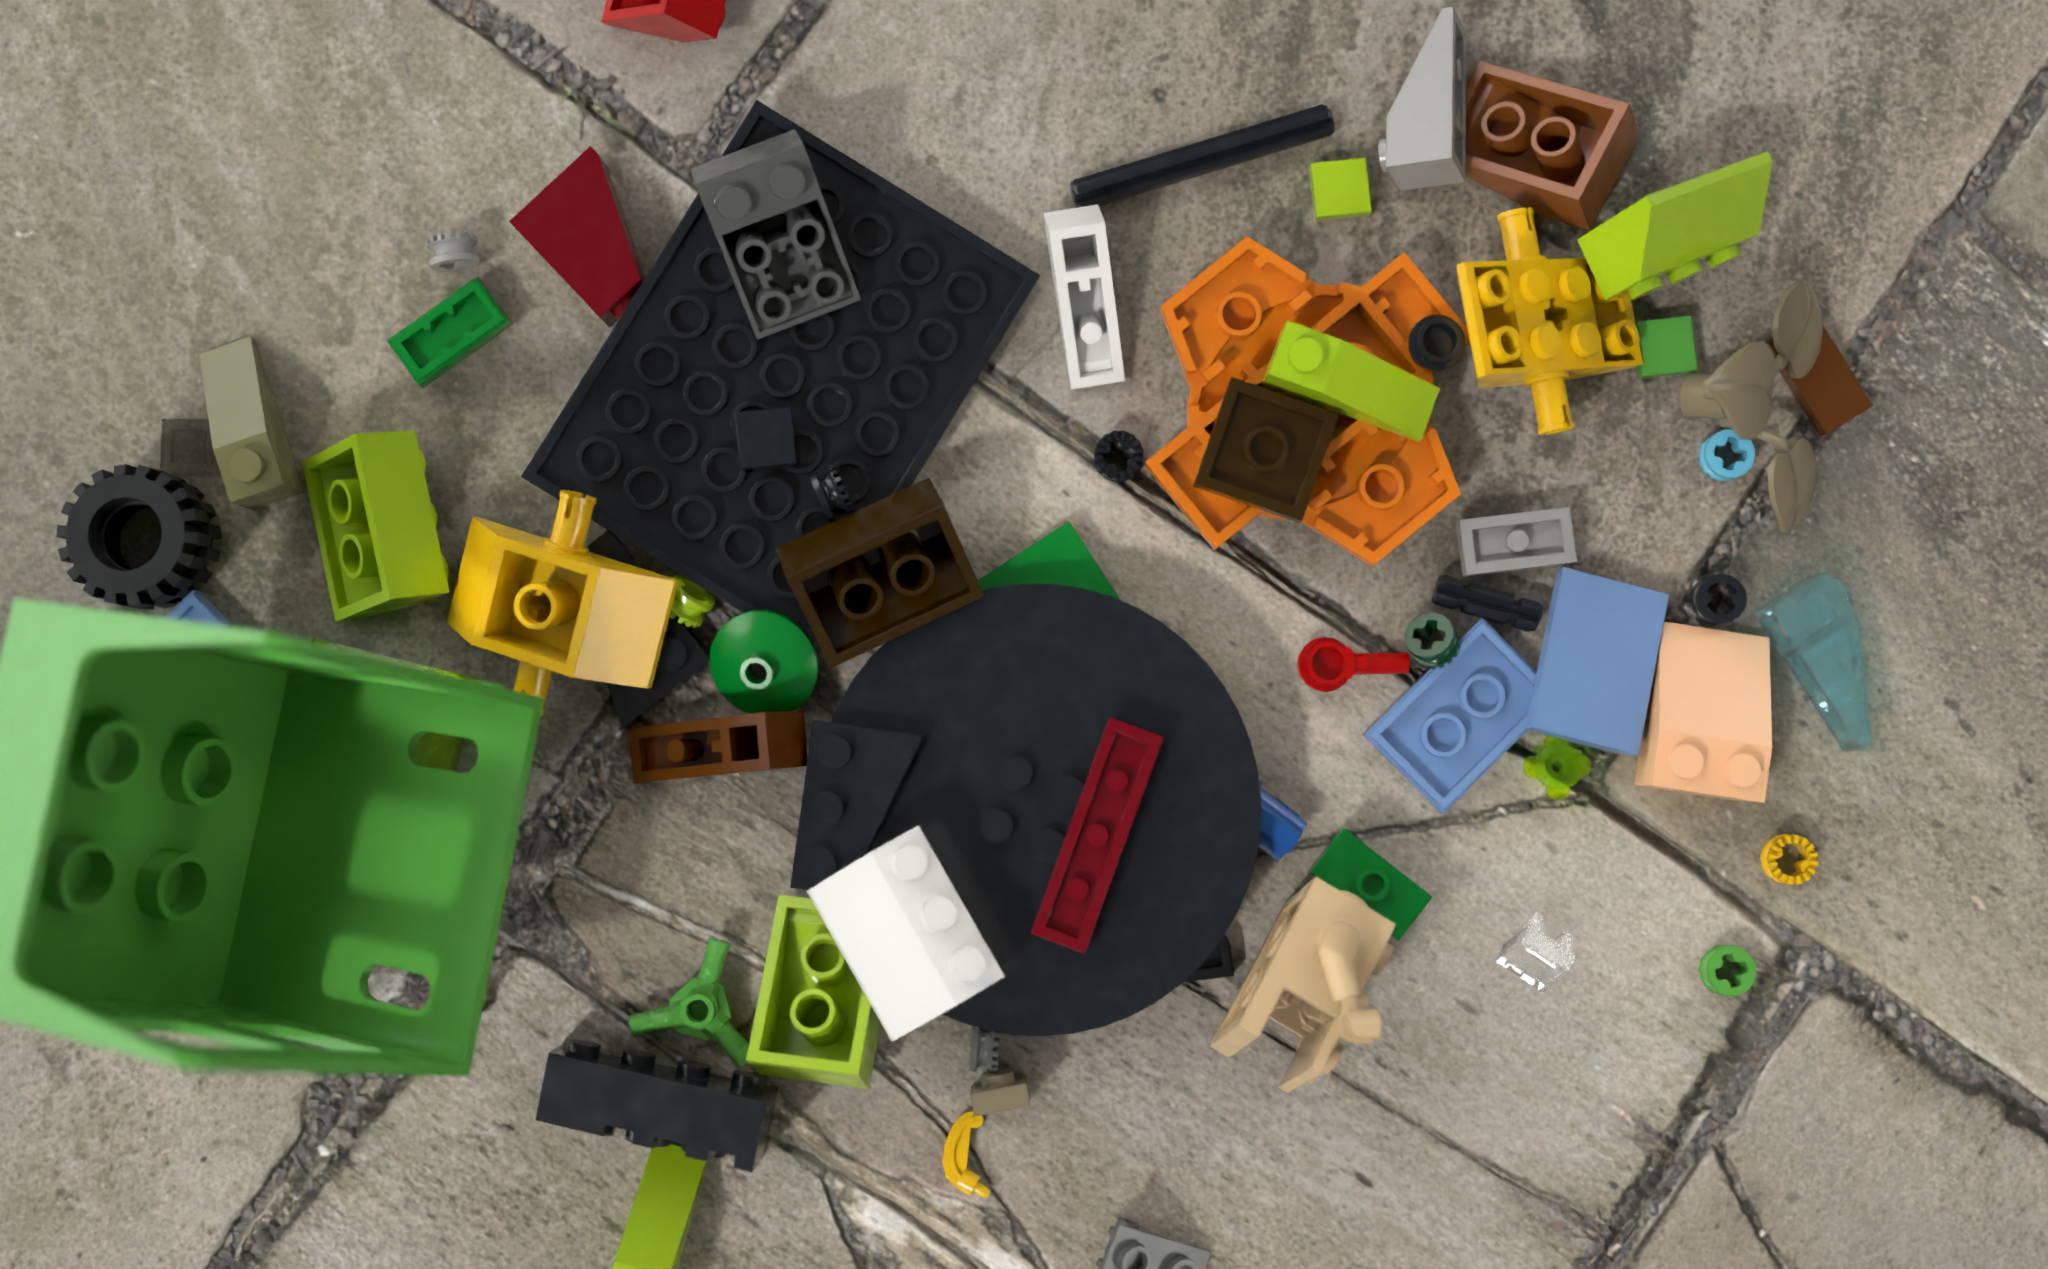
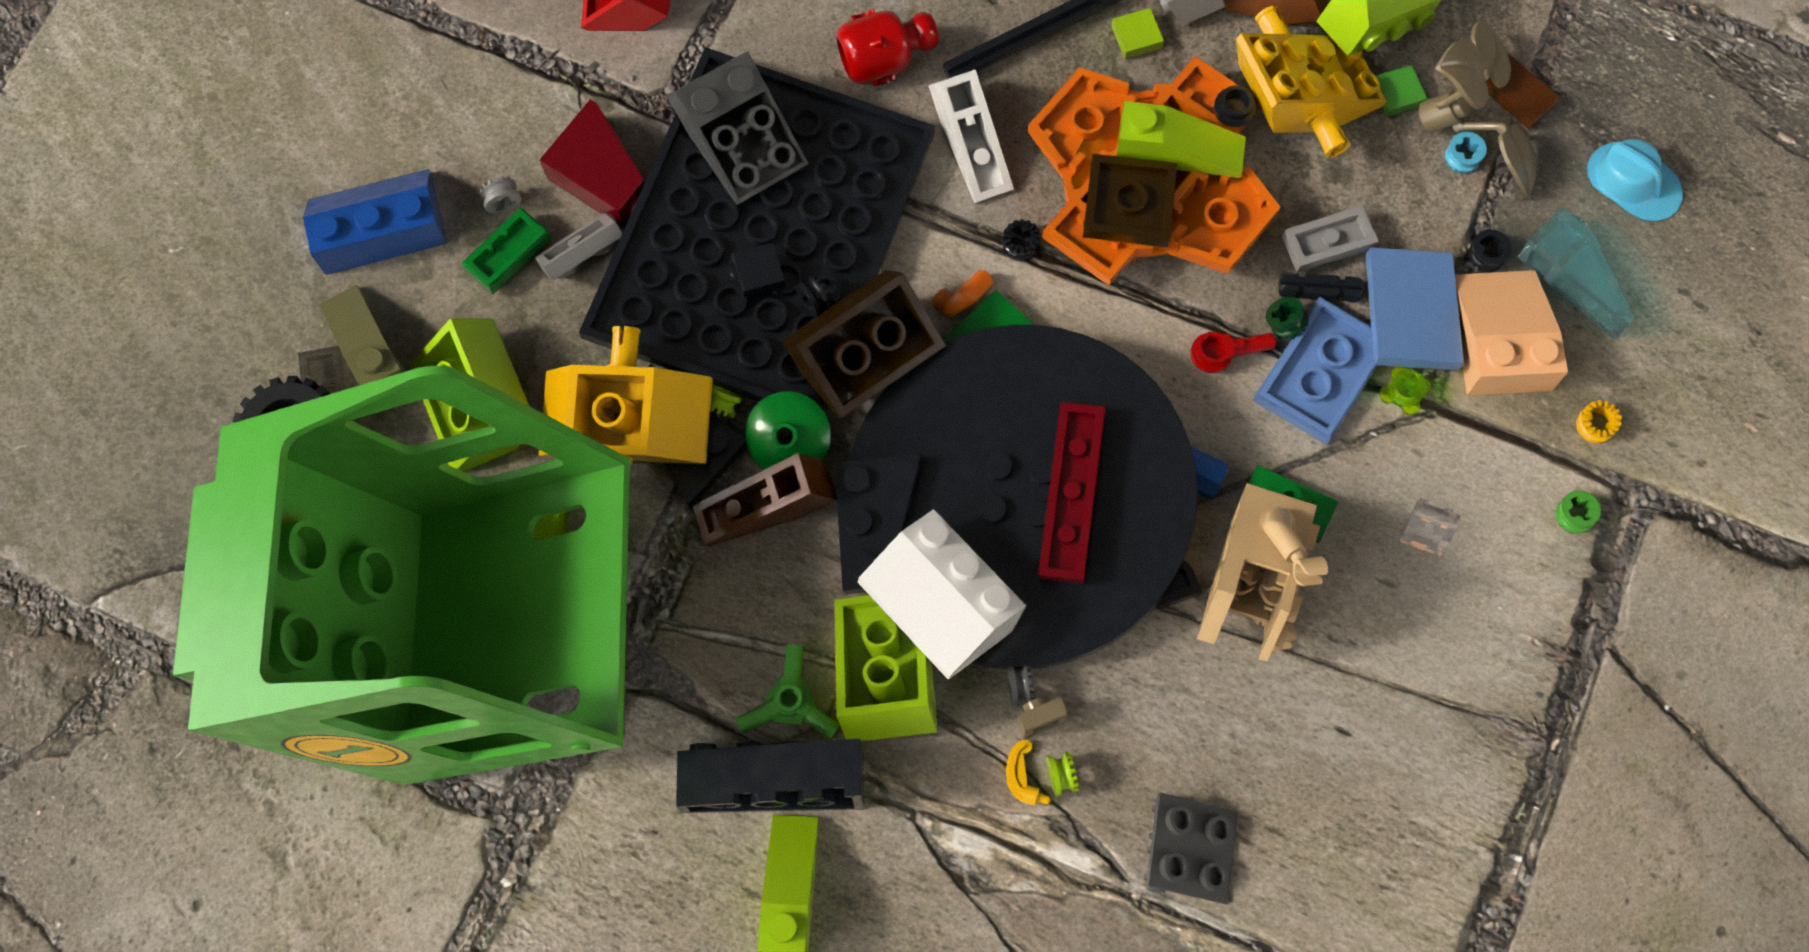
camera: 10 degrees left, 15 degrees down
none -> blue slope [303,169,447,275]
none -> light grey plate [534,213,622,281]
none -> red piece [836,8,939,87]
none -> orange arm [932,270,993,317]
none -> lime bush [1046,751,1079,797]
none -> medium azure piece [1587,139,1683,222]

